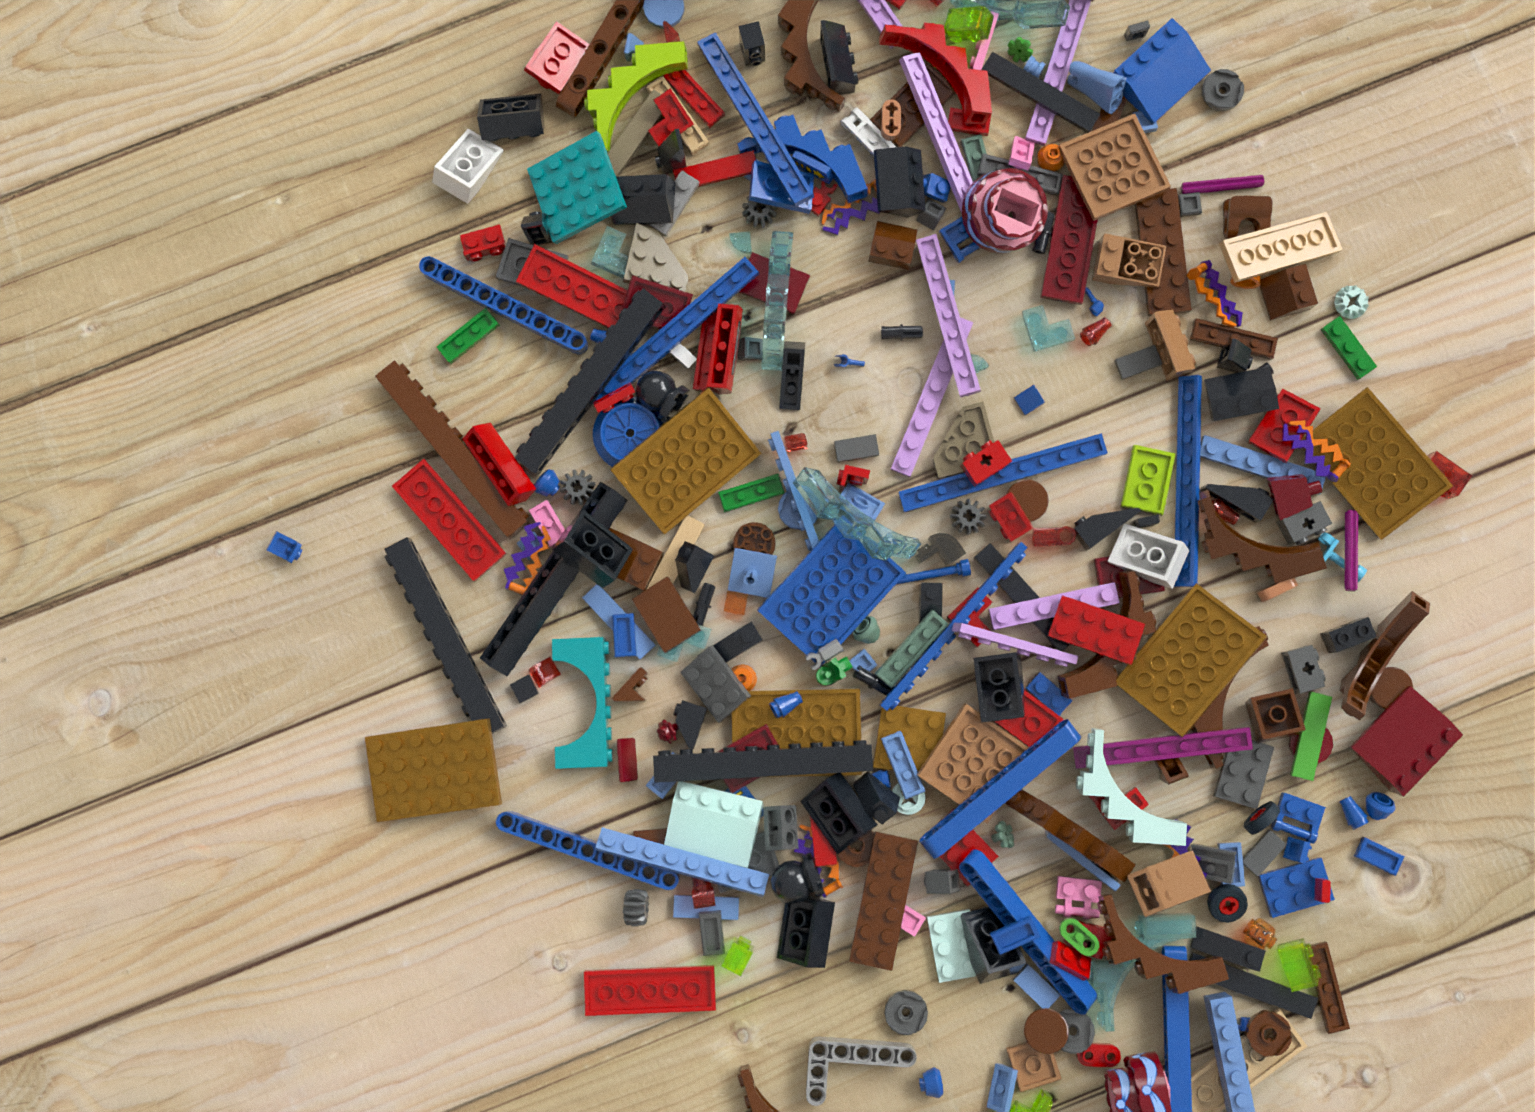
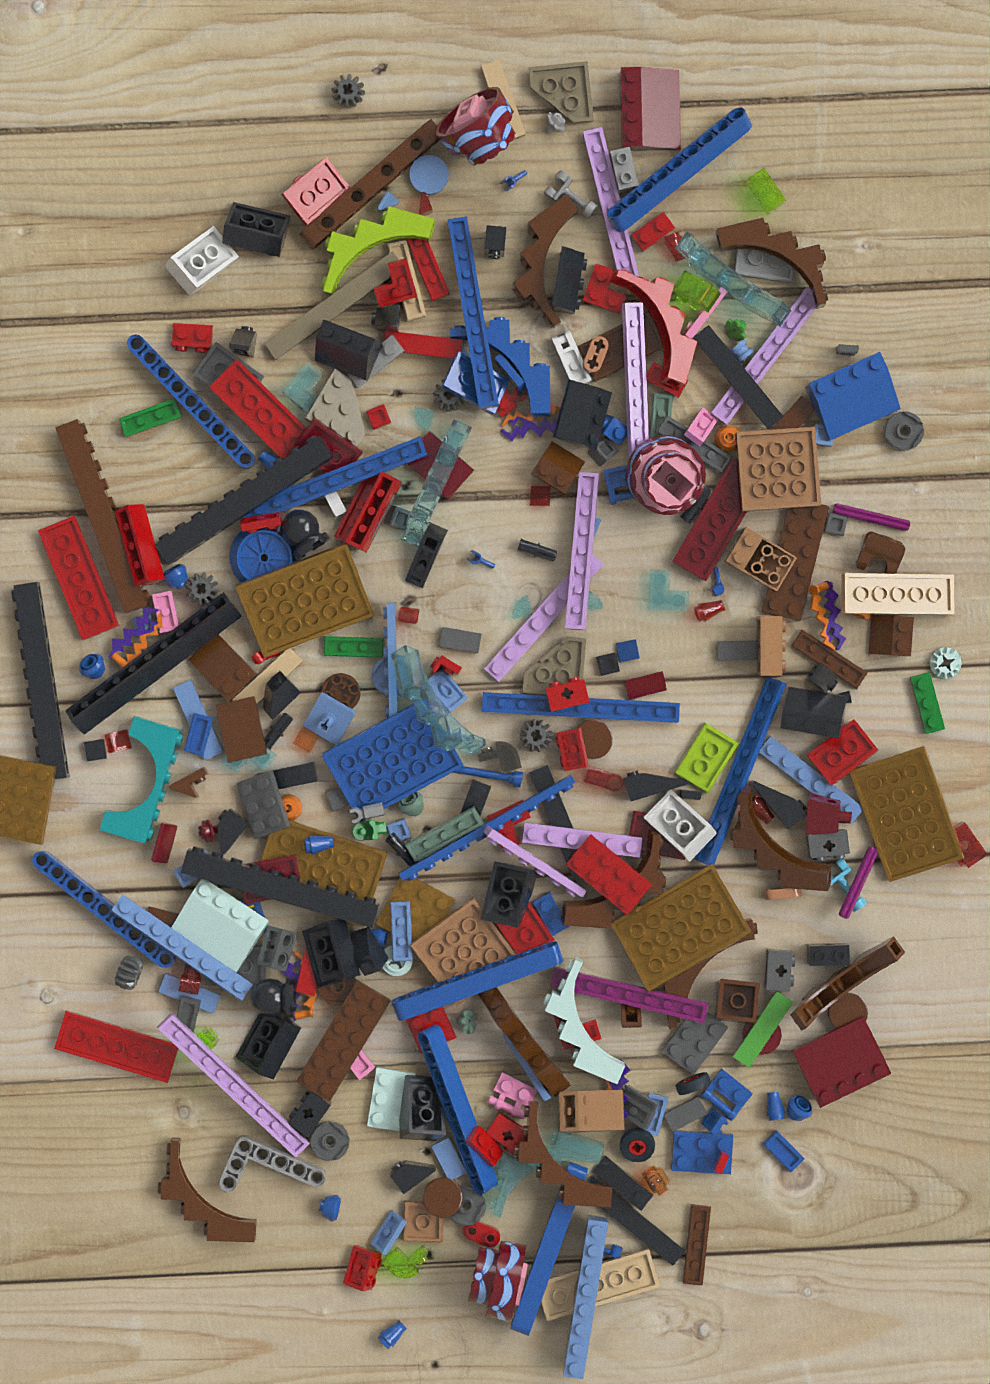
camera: 15 degrees right, 5 degrees up
teal plate [527,131,627,244] -> none
black slope [552,510,633,589] -> none
dark grey brick [924,869,960,894] -> none
blue tile [990,915,1040,955] -> none
bright green plate [1059,918,1099,956] -> none
medium blue piece [1067,61,1127,114] -> none
reddish brown plate [1244,1010,1292,1057] -> none
clear neon green brick [1277,938,1321,992] -> none
piece [1282,420,1351,482] -> none
none -> blue cone [79,654,105,679]
none -> lavender plate [157,1012,310,1157]
none -> red hand [251,651,280,664]
none -> black brick [289,1091,332,1137]
none -> dark grey tile [326,788,350,811]
none -> red tile [366,404,391,430]
none -> black slope [390,1160,436,1194]
none -> clear light blue tile [513,595,532,619]
none -> clear red slope [530,486,551,507]
none -> red plate [582,263,626,315]
none -> black tile [596,652,620,676]
none -> dark red slope [624,671,667,700]

